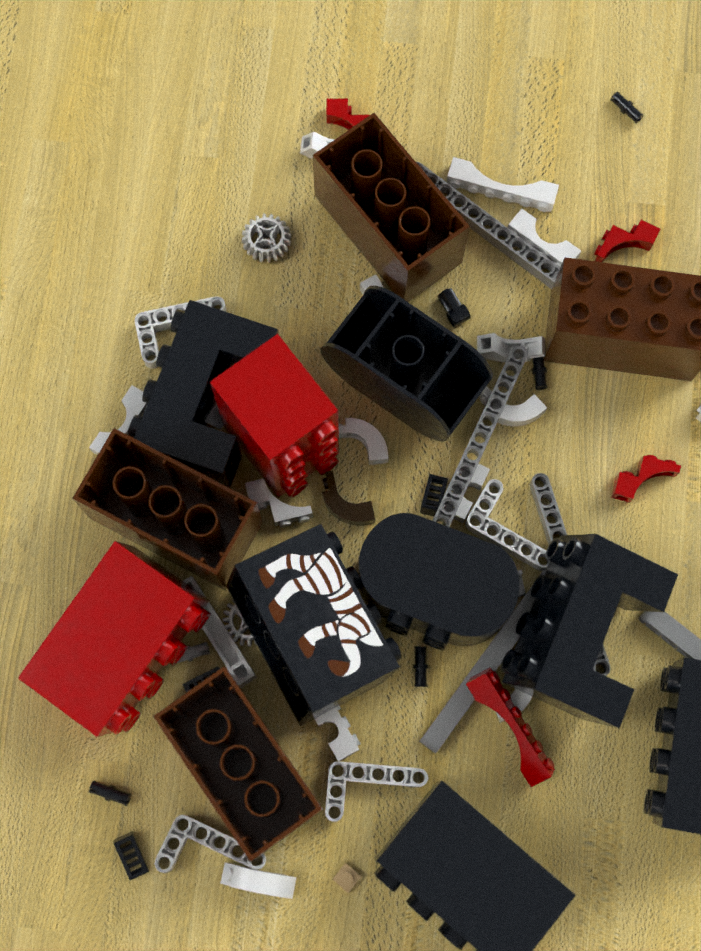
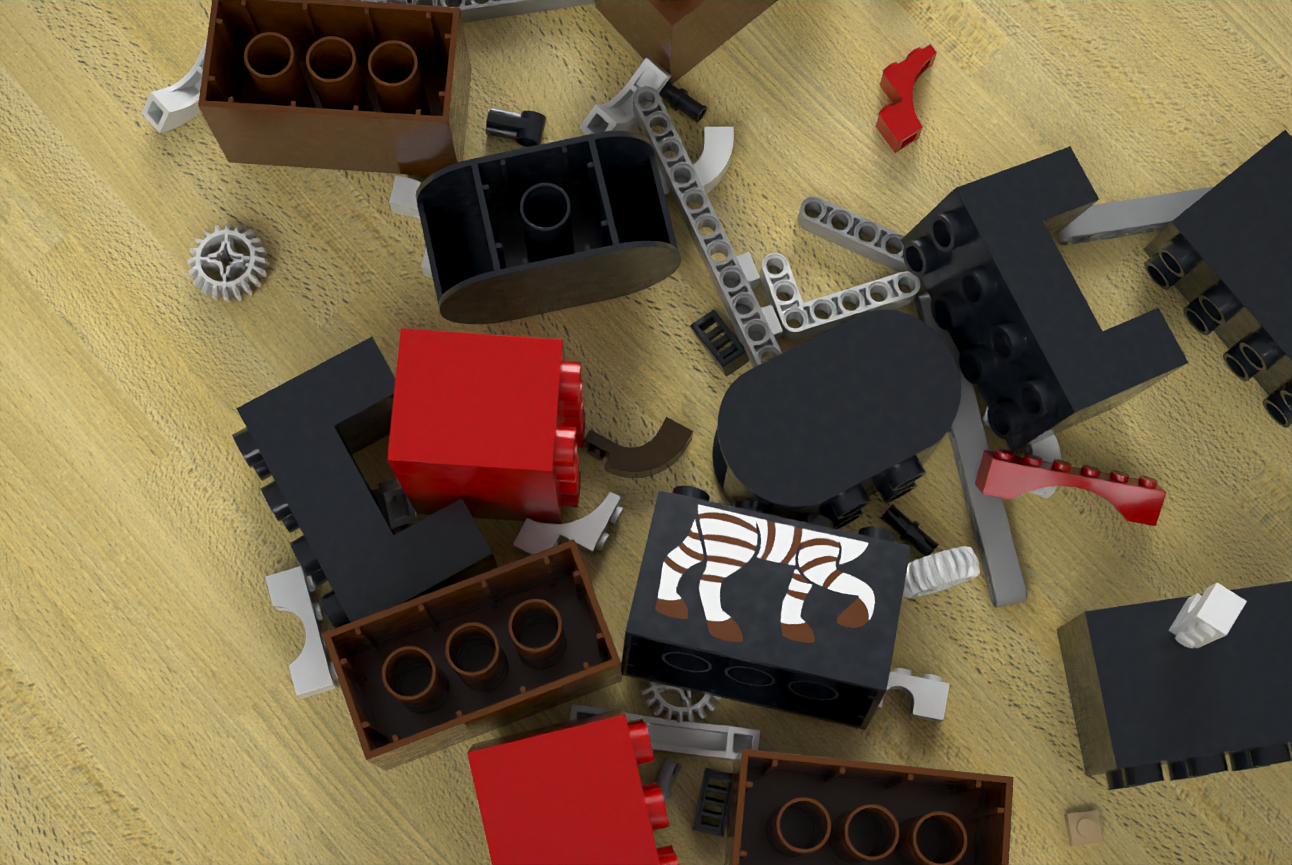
camera: 50 degrees left, 0 degrees up
white beam [135,296,226,369] -> none
white beam [325,761,428,822] -> none
red arch [326,98,370,130] -> none
white arch [339,418,388,465] -> none
none -> white gear [903,546,980,599]
none -> white arch [1169,583,1247,648]

